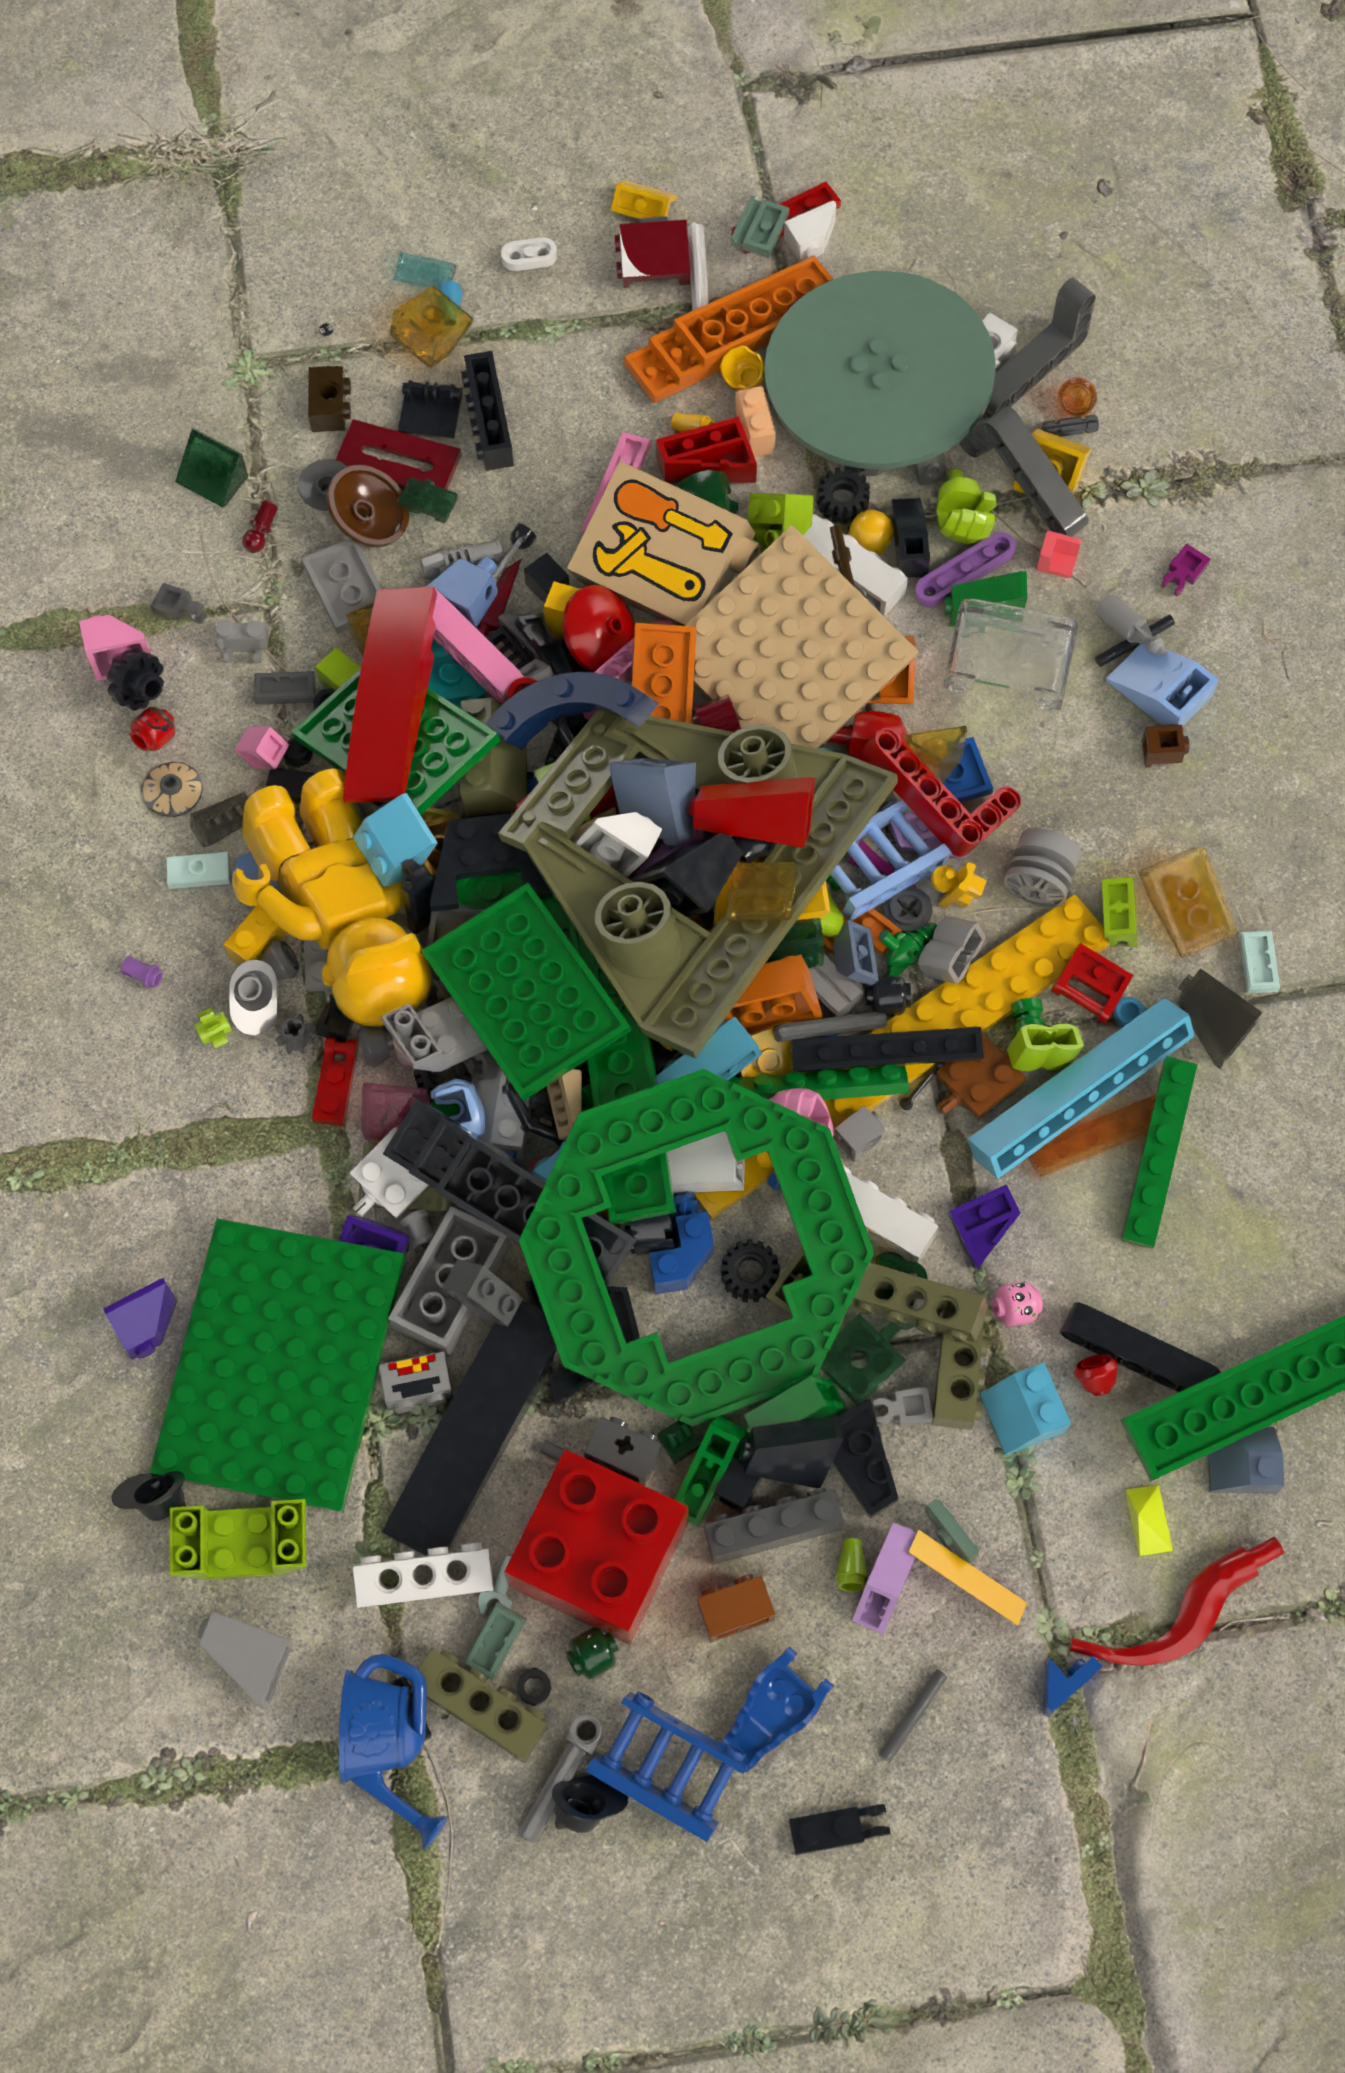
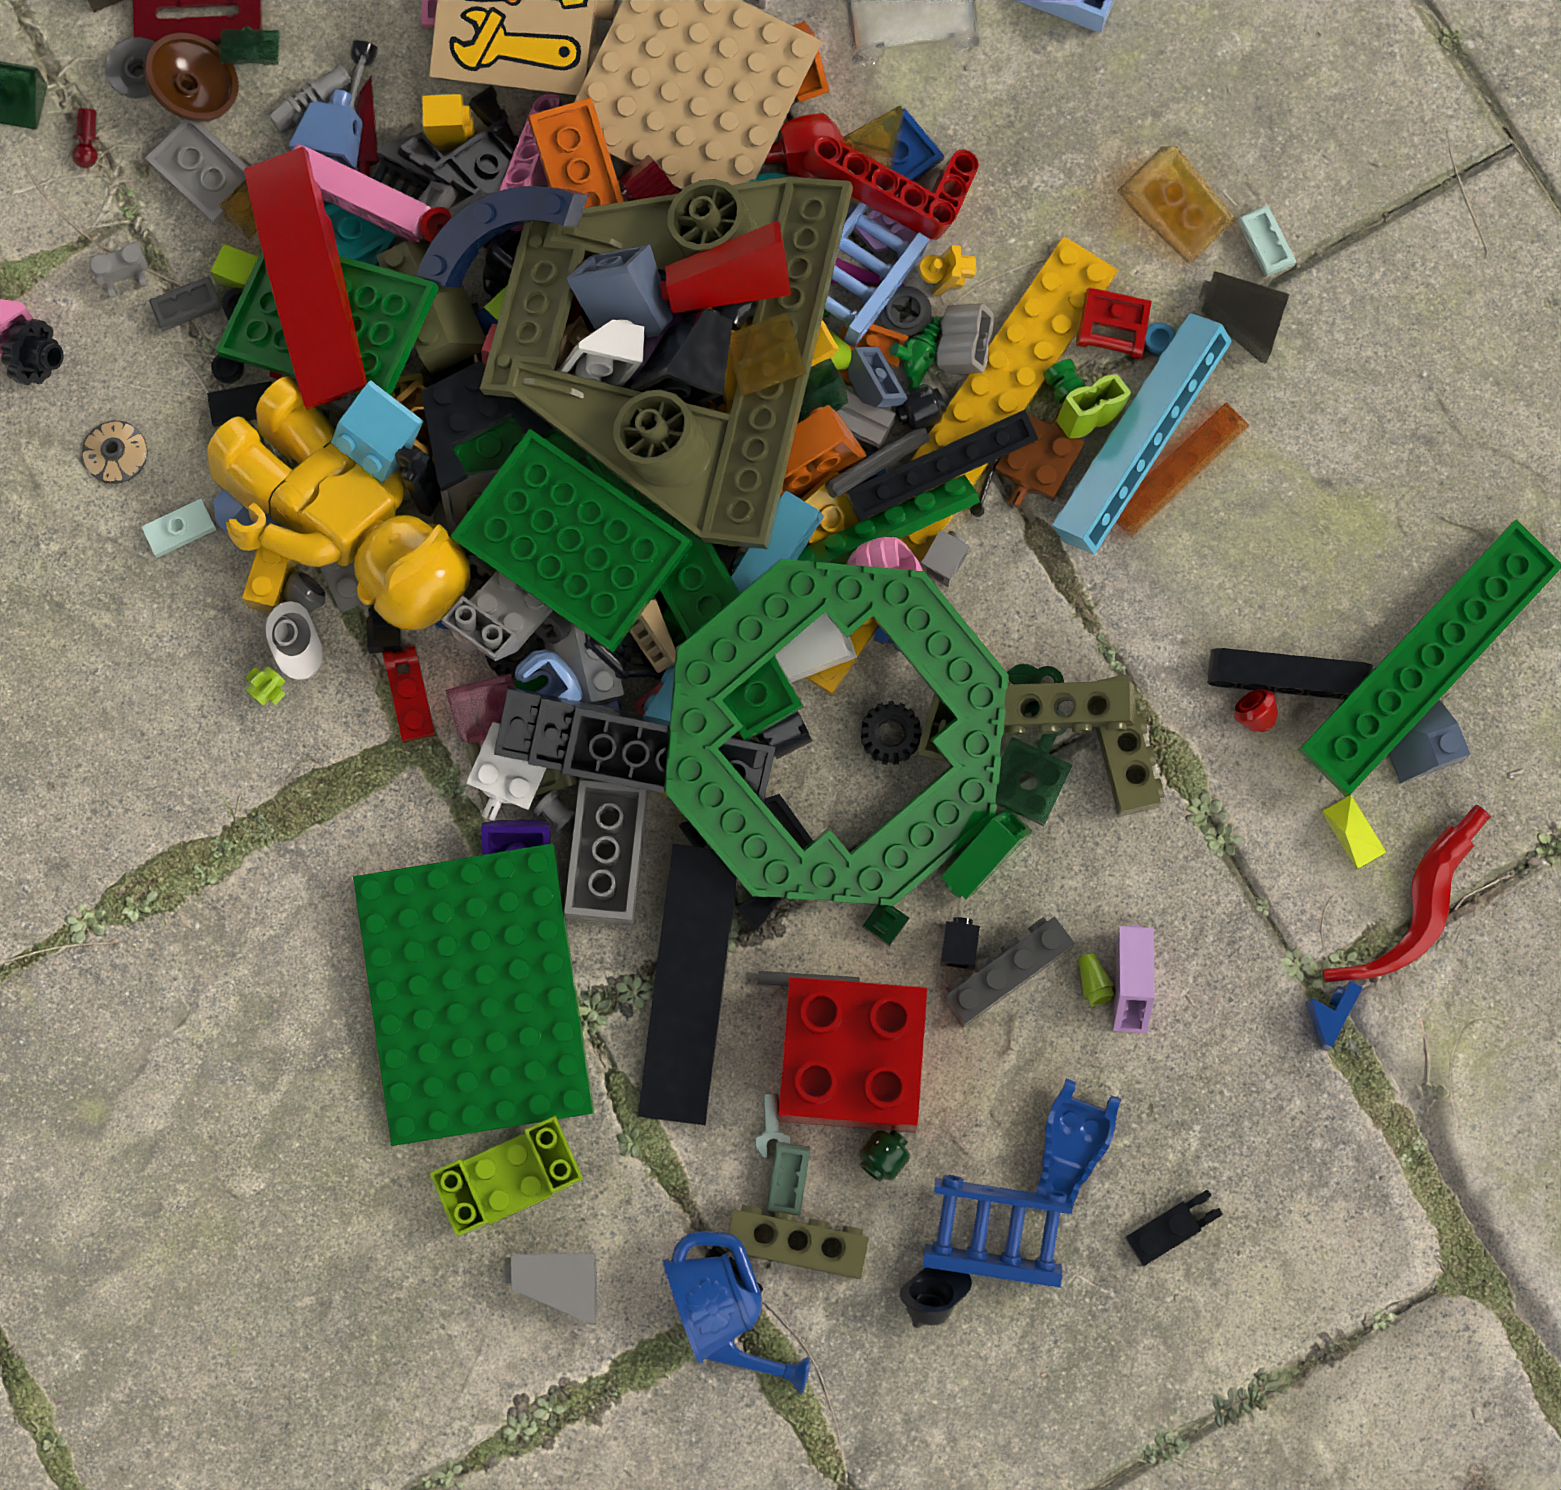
camera: 20 degrees left, 10 degrees up
dark purple slope [103,1278,177,1360] -> none
black piece [111,1471,186,1521] -> none
medium lavender pin [121,956,163,988] -> none
red head [130,707,175,752] -> none
flat silver plate [150,583,208,624] -> none
clear smoke slope [190,792,248,848] -> none
bright pink brick [234,726,290,769] -> none
dark grey gear [275,1014,314,1055] -> none
white brick [353,1542,494,1608] -> none
dark grey cone [358,1026,394,1068] -> none
brick [379,1351,453,1413] -> none
dark grey brick [442,1259,523,1327] -> none
black piece [517,1667,551,1706] -> none
light grey axle [518,1714,604,1843] -> none
black brick [524,552,570,604] -> none
red dish [563,585,635,673] -> none
dark grey brick [584,1416,662,1486] -> none
blue brick [649,1211,714,1295] -> none
blue plate [673,1192,699,1218] -> none
green slope [675,1416,748,1527] -> none
dark orange brick [697,1574,776,1643] -> none
black slope [739,1416,843,1489] -> none
black wing [833,1398,899,1519] -> none
white brick [843,1165,938,1263] -> none
light grey plate [872,1387,934,1427] -> none
dark grey bar [879,1669,948,1763] -> none
yellow sticker [909,1530,1027,1626] -> none
sand green plate [925,1498,979,1564] -> none
dark purple wing [947,1184,1021,1269] -> none
medium azure slope [979,1362,1071,1456] -> none
bright pink head [991,1281,1043,1327] -> none
light grey wheel [1004,828,1082,907] -> none
lime hinge [1102,877,1138,948] -> none
green plate [1121,1056,1198,1249] -> none
reddish brown brick [1141,725,1189,768] -> none

